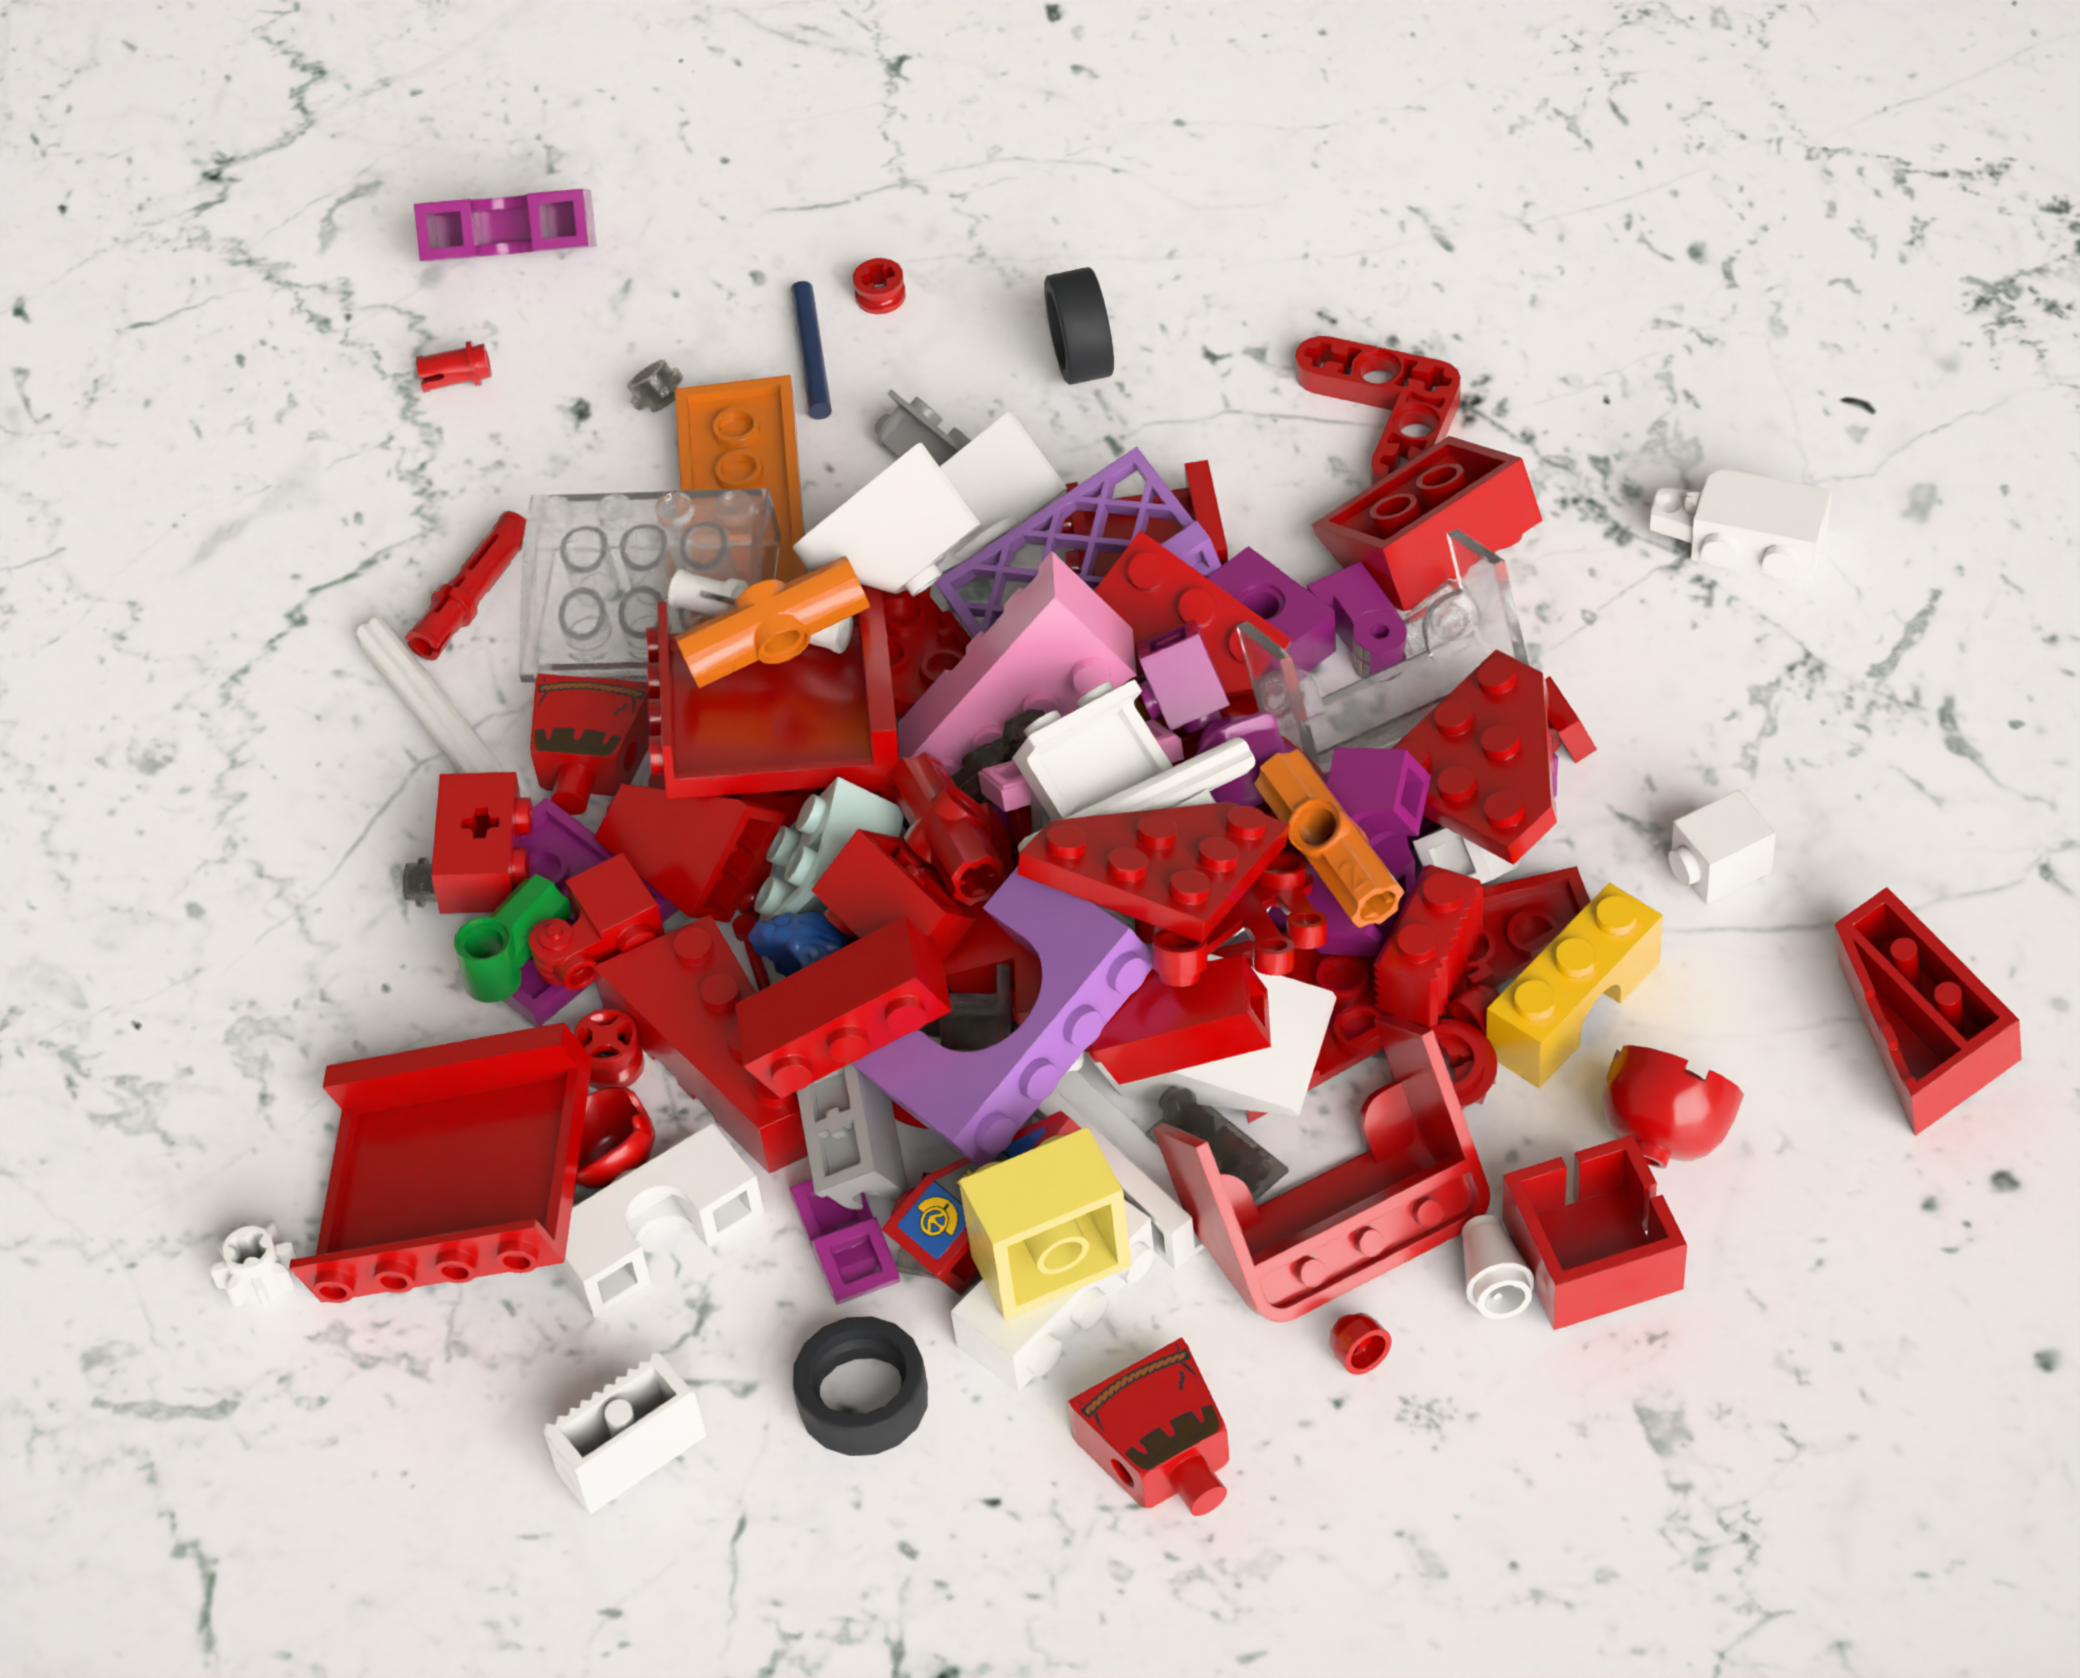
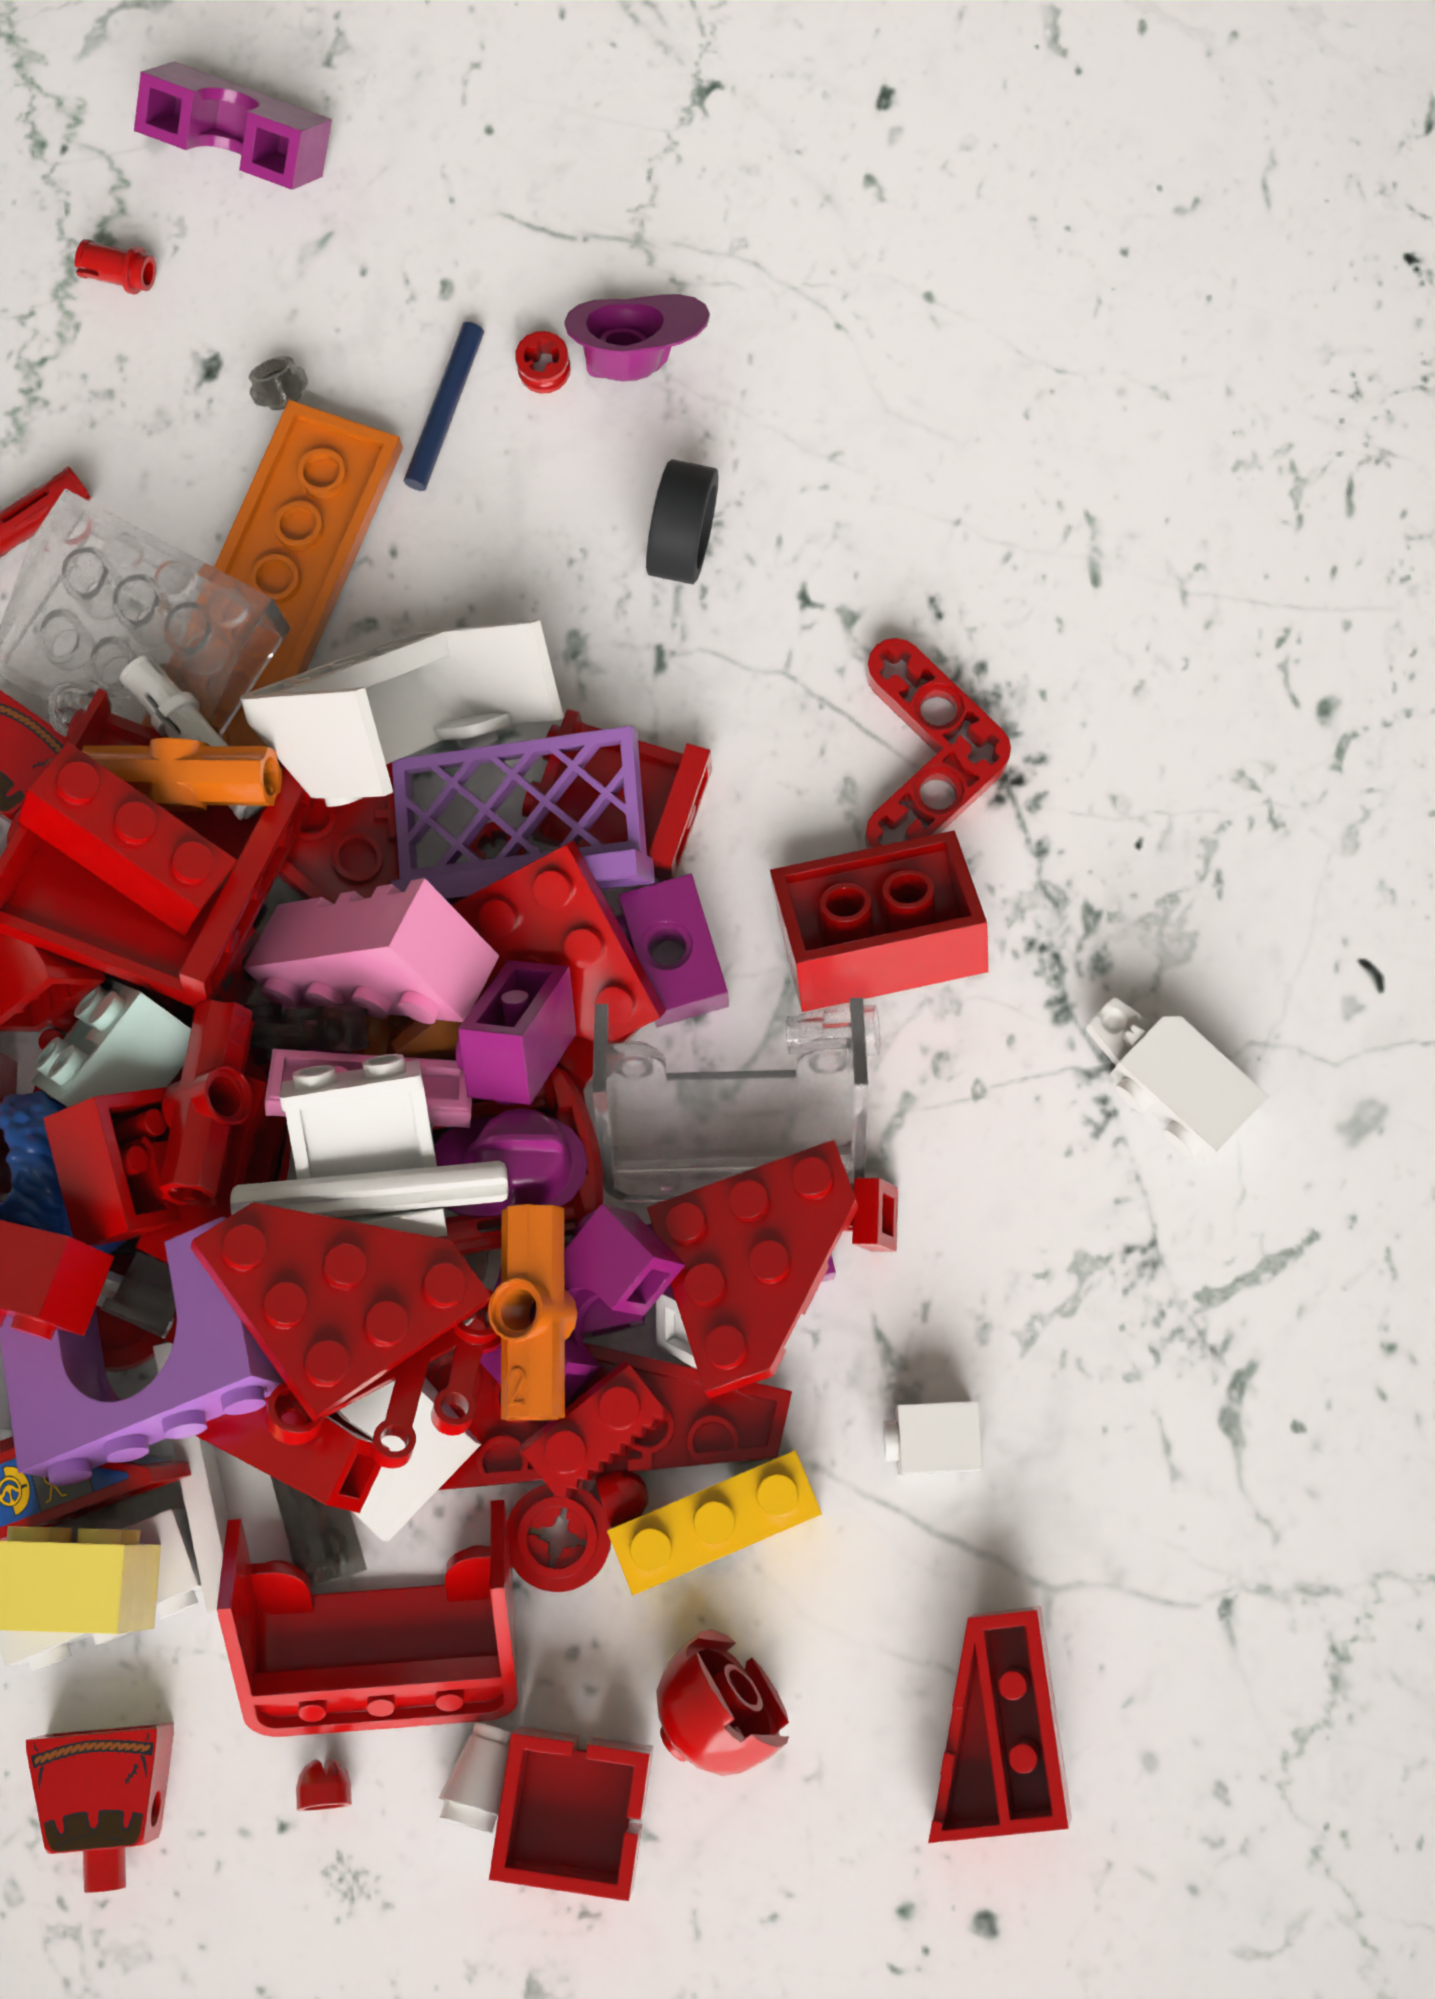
camera: 25 degrees right, 25 degrees up
light grey hinge [874,389,971,467] -> none
magenta leg [1307,561,1407,684] -> none
none -> red brick [17,742,237,937]
none -> clear bush [46,679,112,737]
none -> magenta piece [564,294,710,382]

